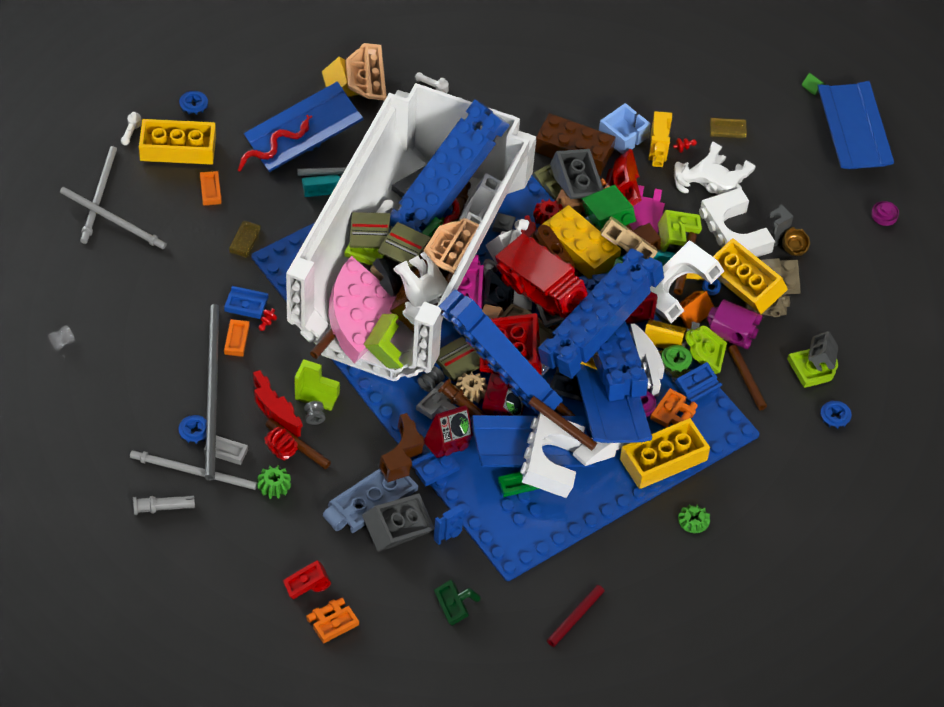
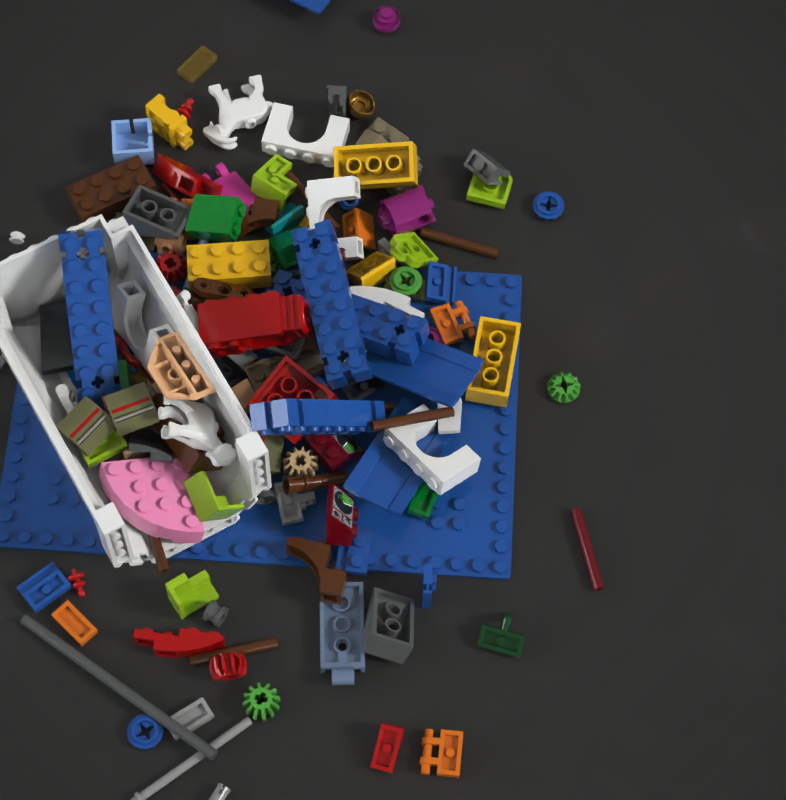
camera: 50 degrees left, 10 degrees up
tan arch [600,216,658,259] -> none

